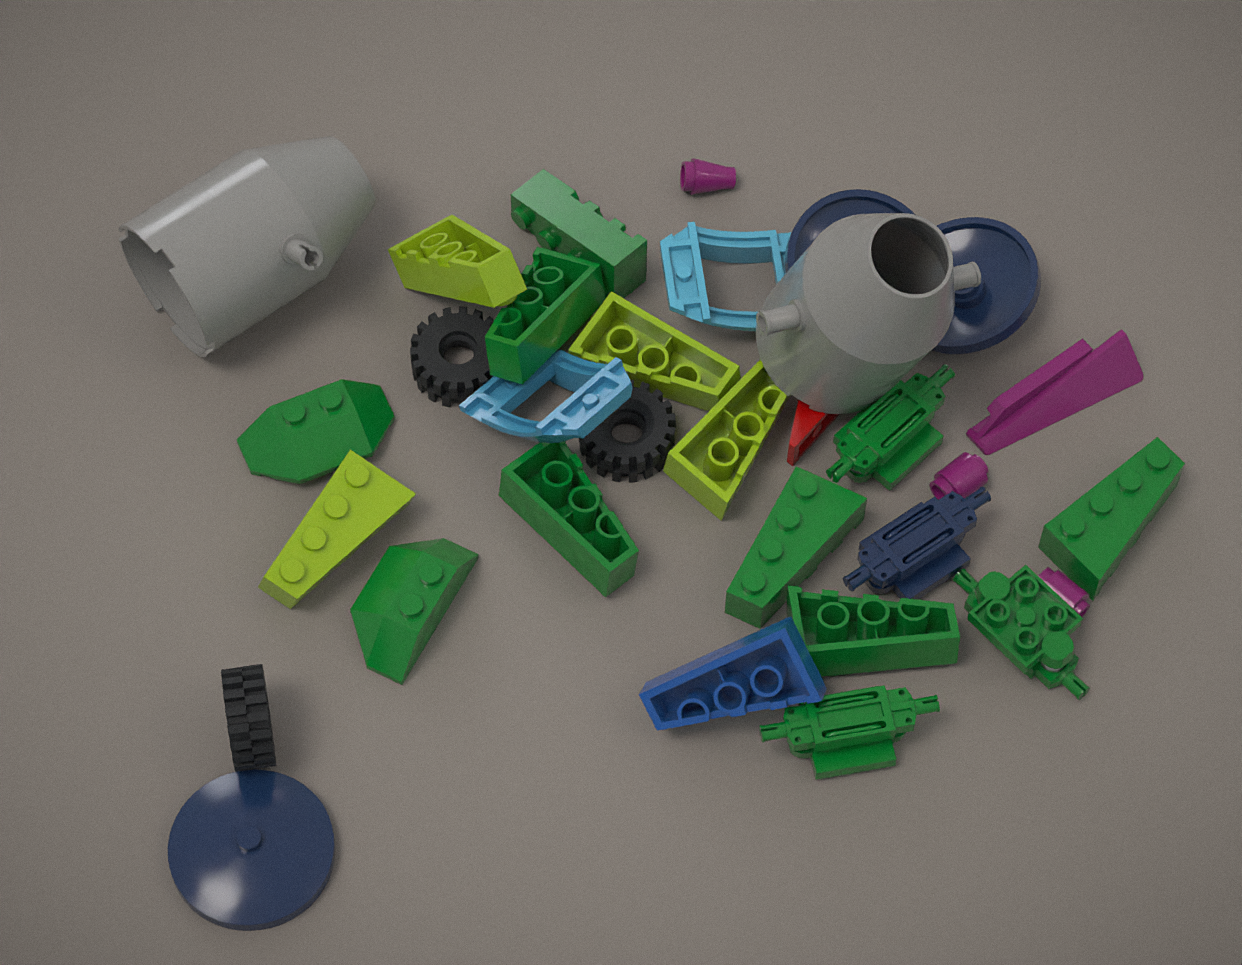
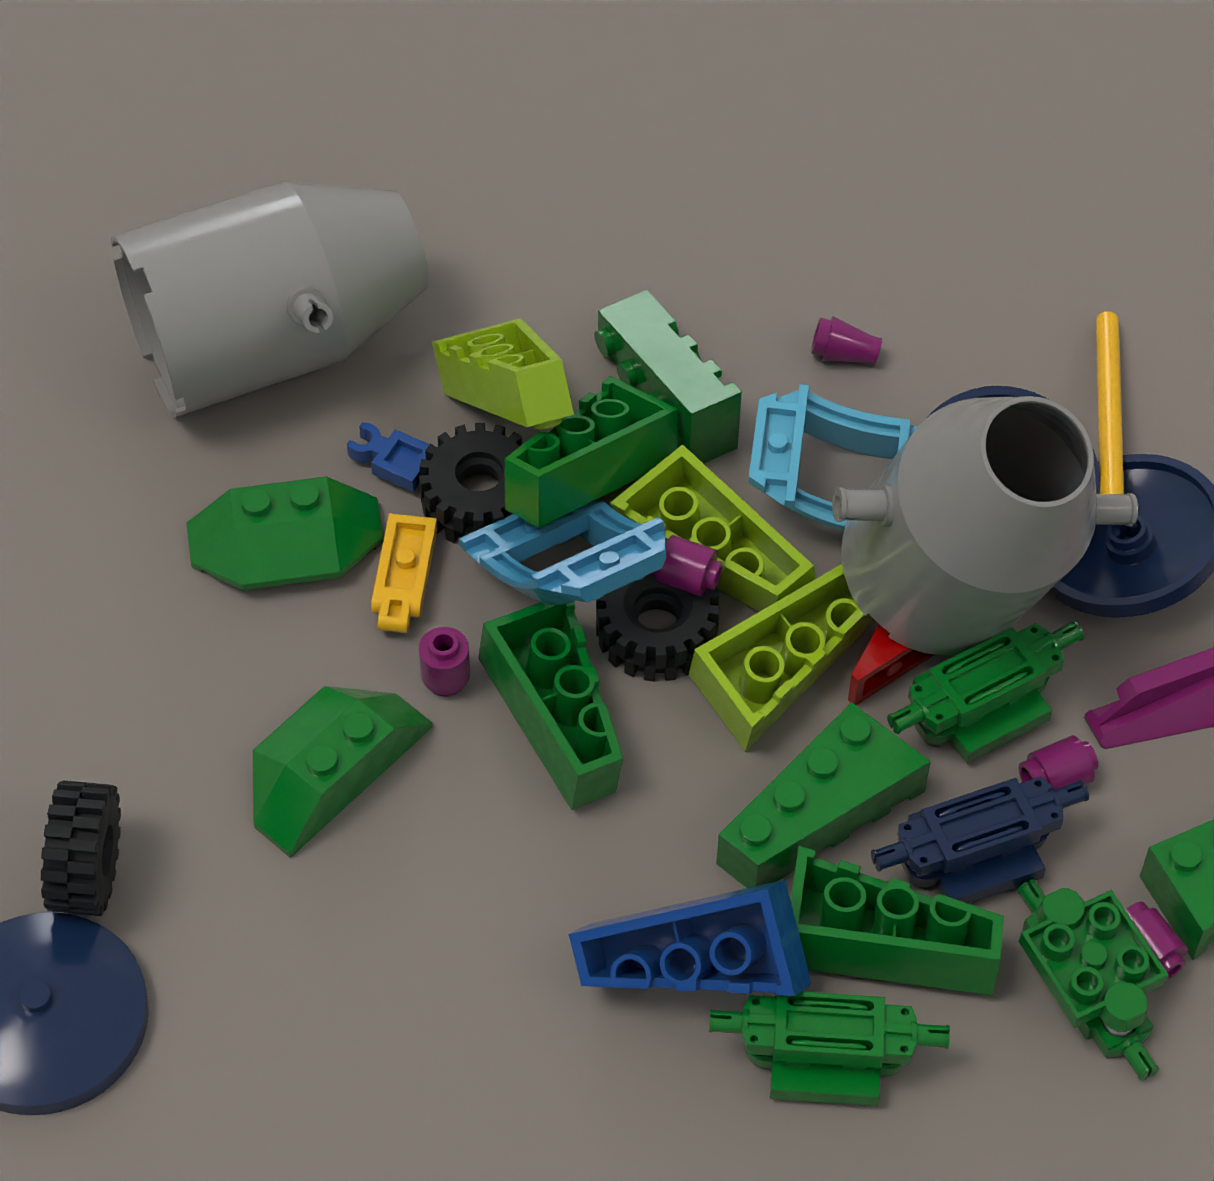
camera: 15 degrees right, 5 degrees down
lime wedge [258,450,416,609] -> none
none -> blue plate [347,423,430,492]
none -> yellow hinge [371,513,437,633]
none -> magenta brick [419,627,470,697]
none -> magenta brick [650,535,723,597]
none -> yellow piece [1096,311,1124,494]

